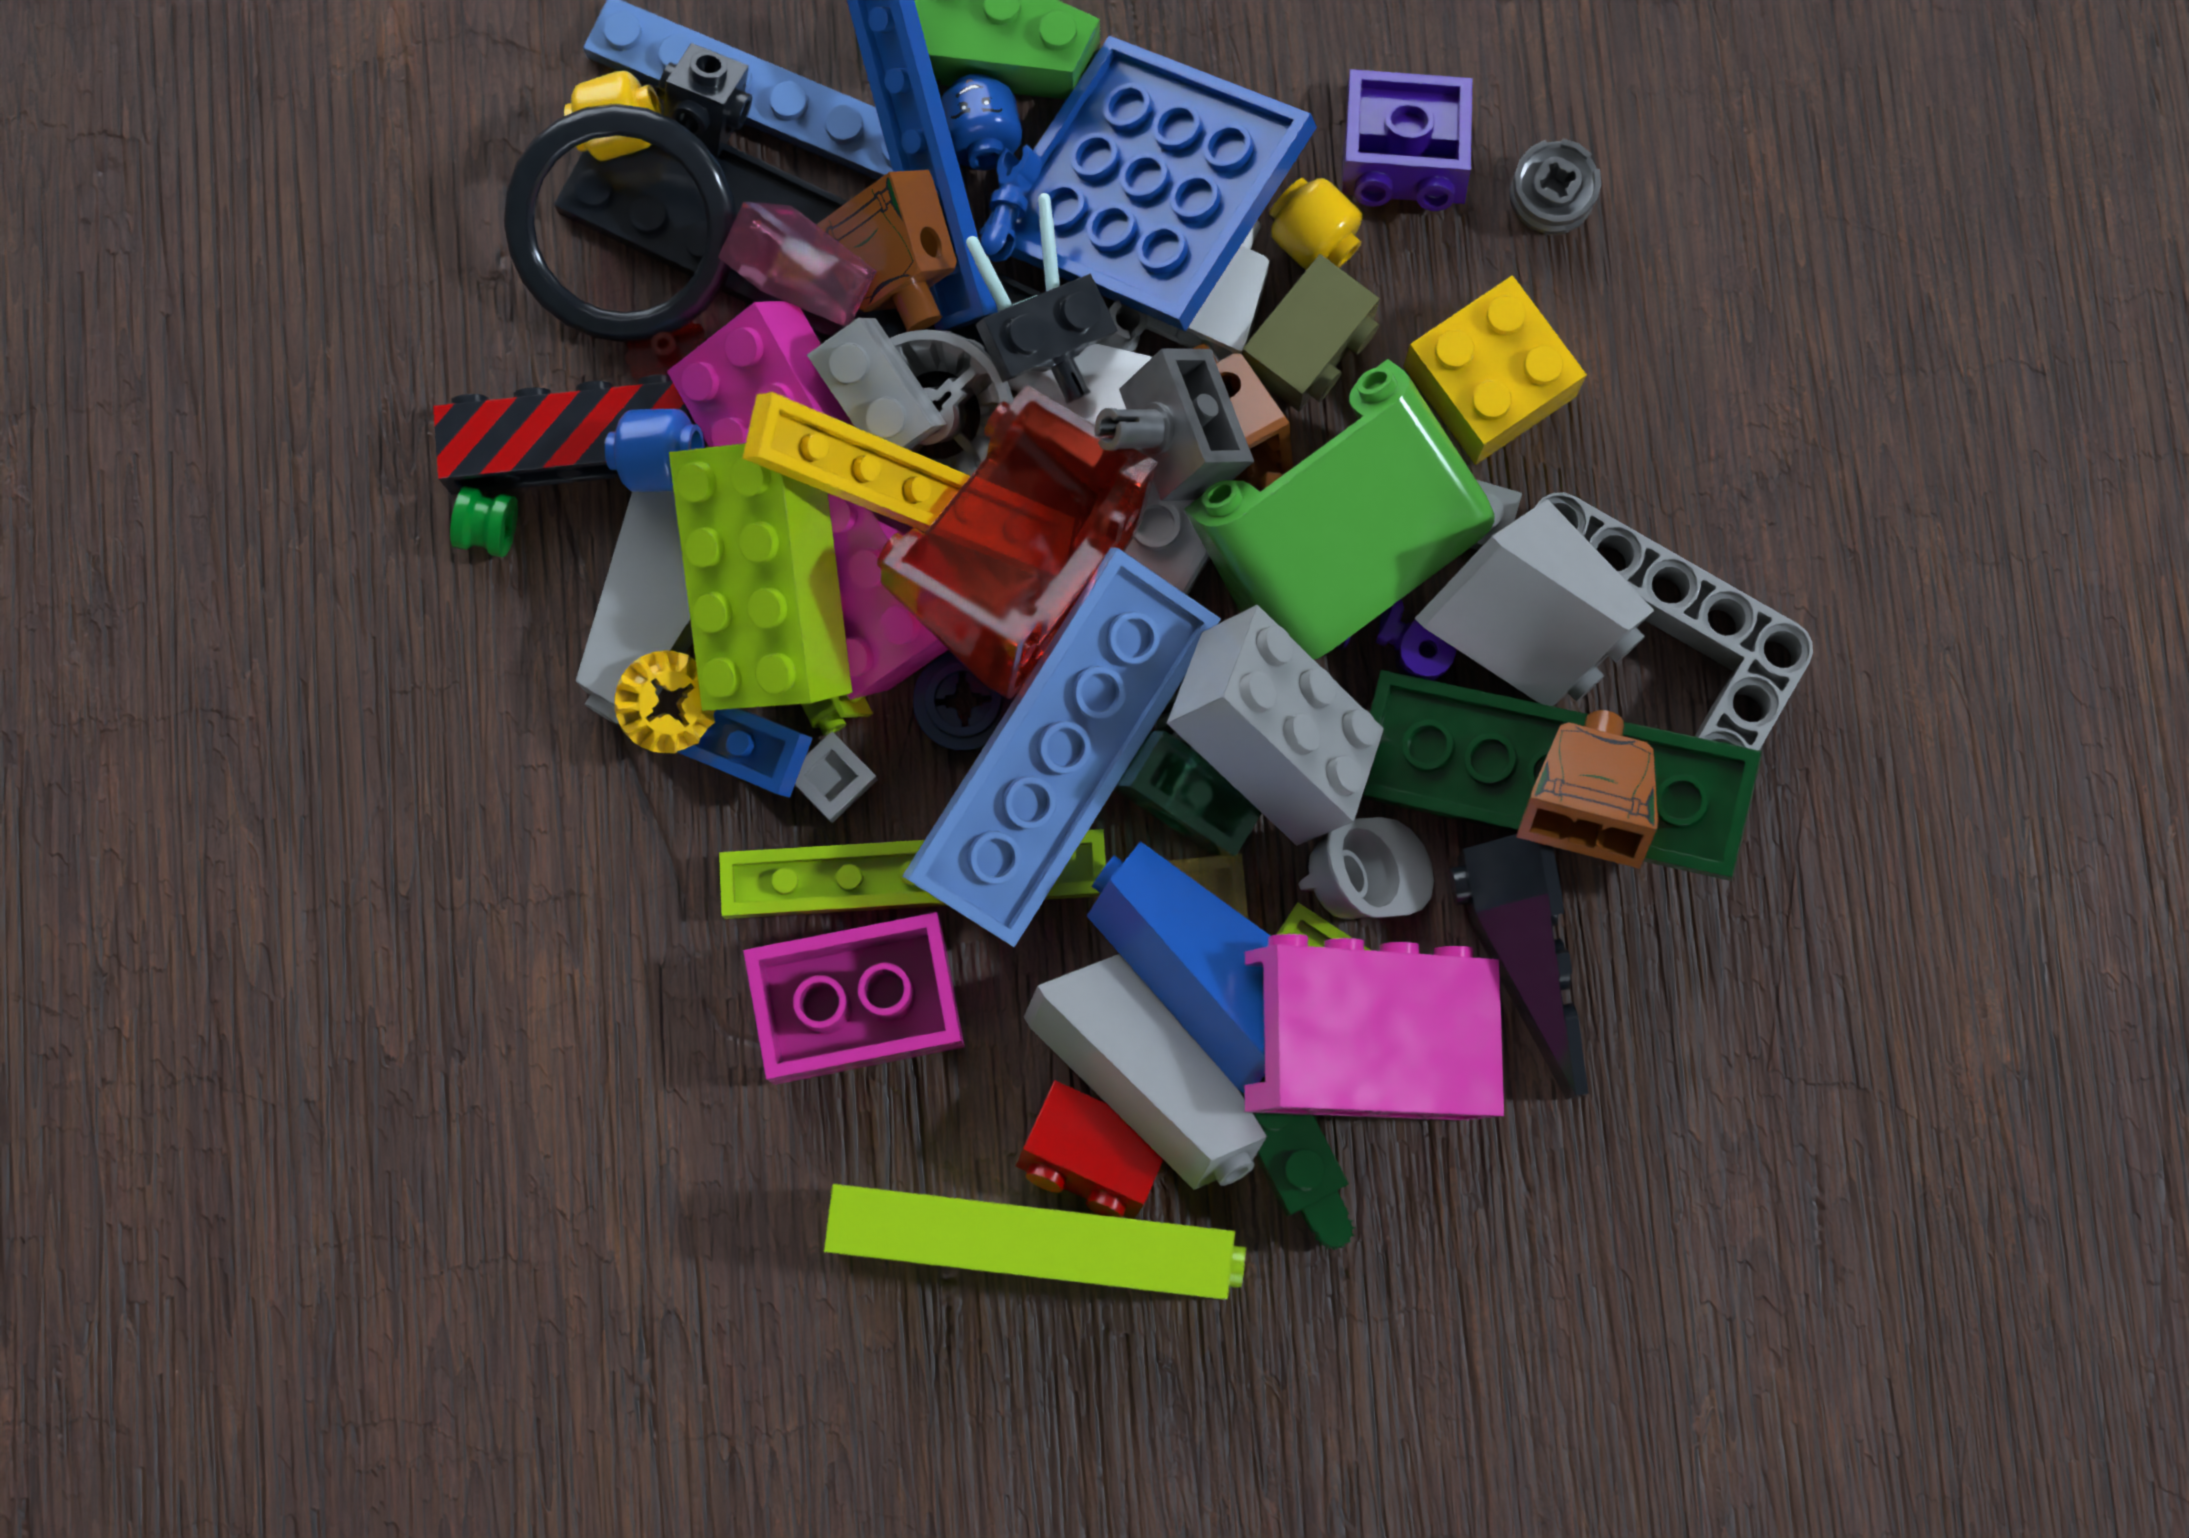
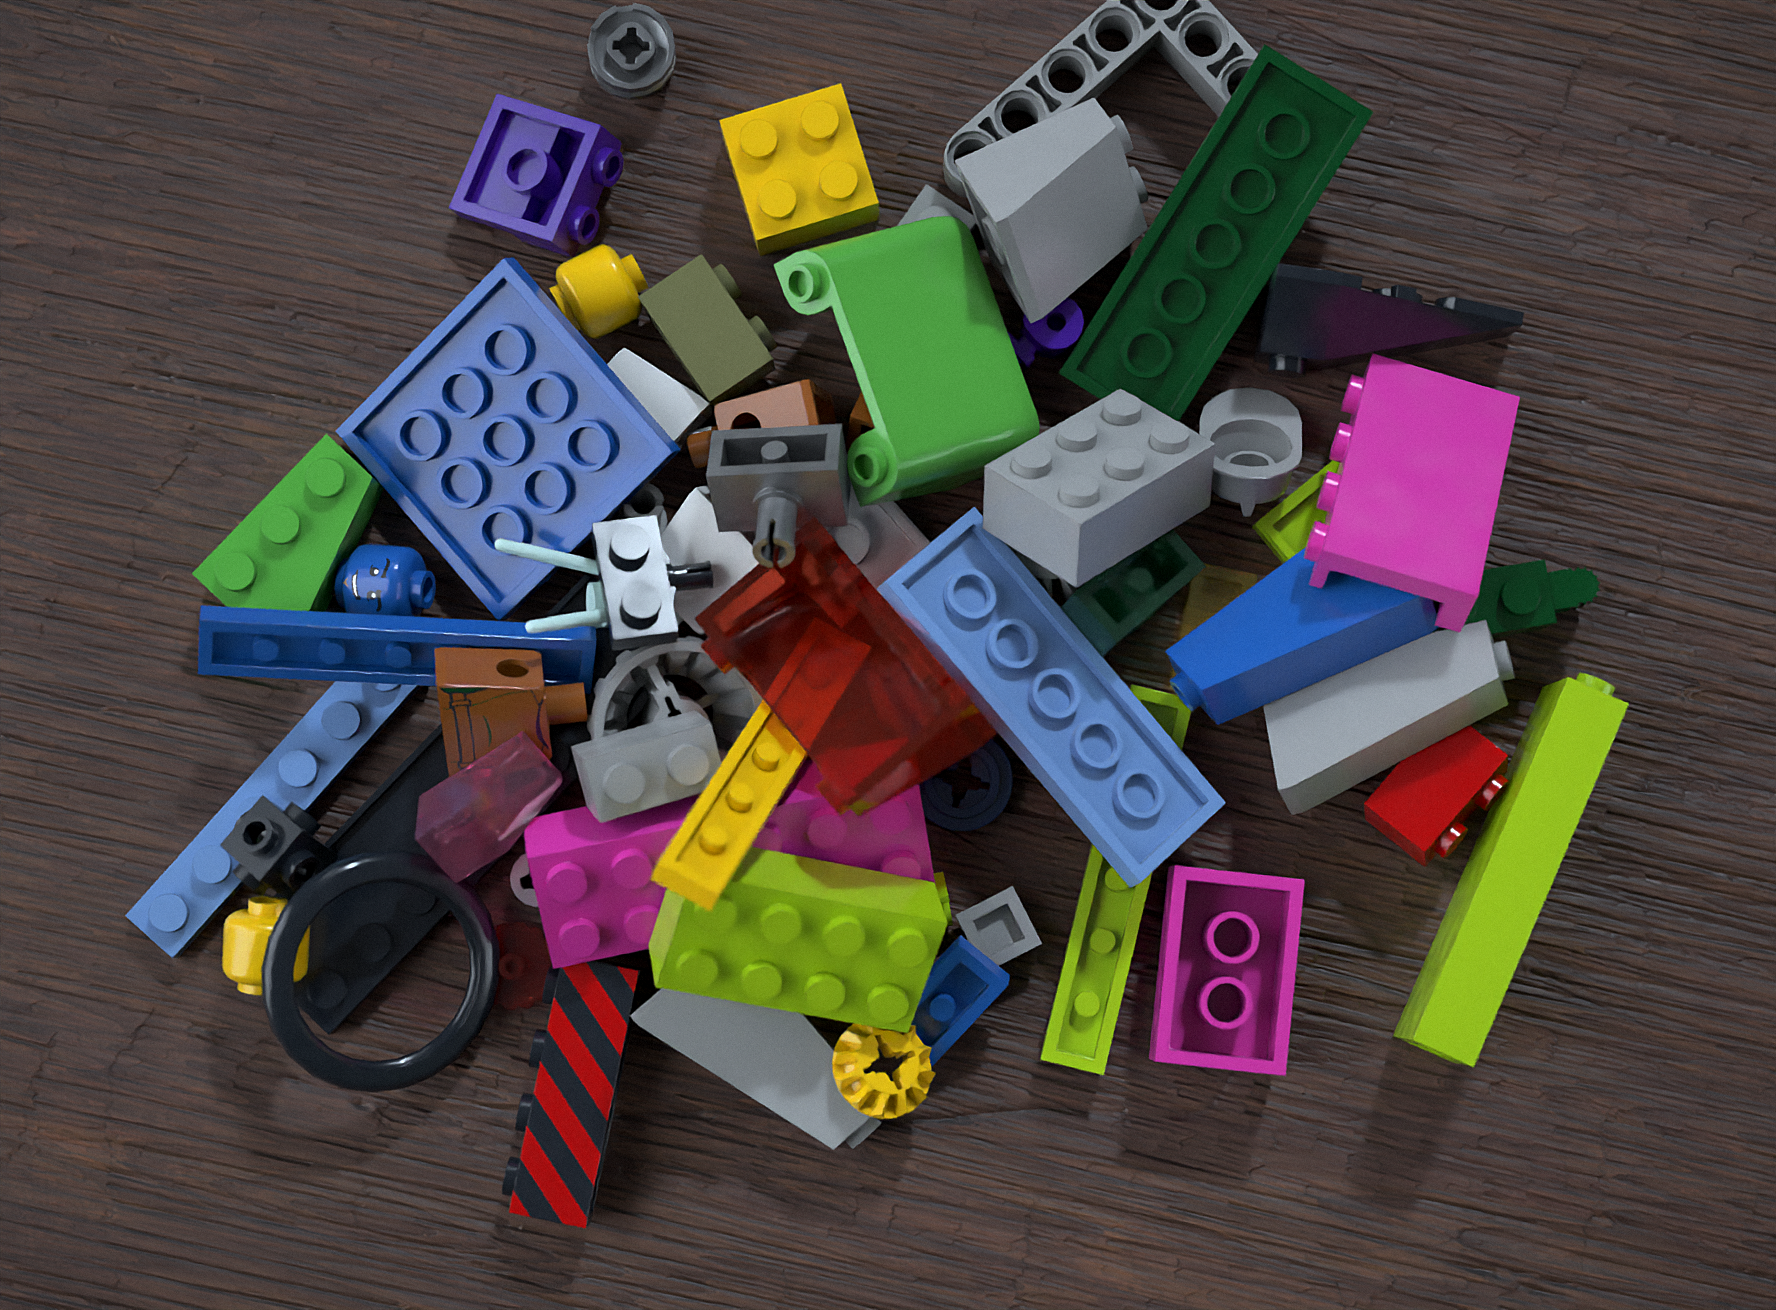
camera: 75 degrees left, 5 degrees up
green wheel [450,486,518,558] -> none
blue head [605,409,705,492] -> none
blue piece [980,144,1042,263] -> none
dark orange torso [1516,710,1658,869] -> none

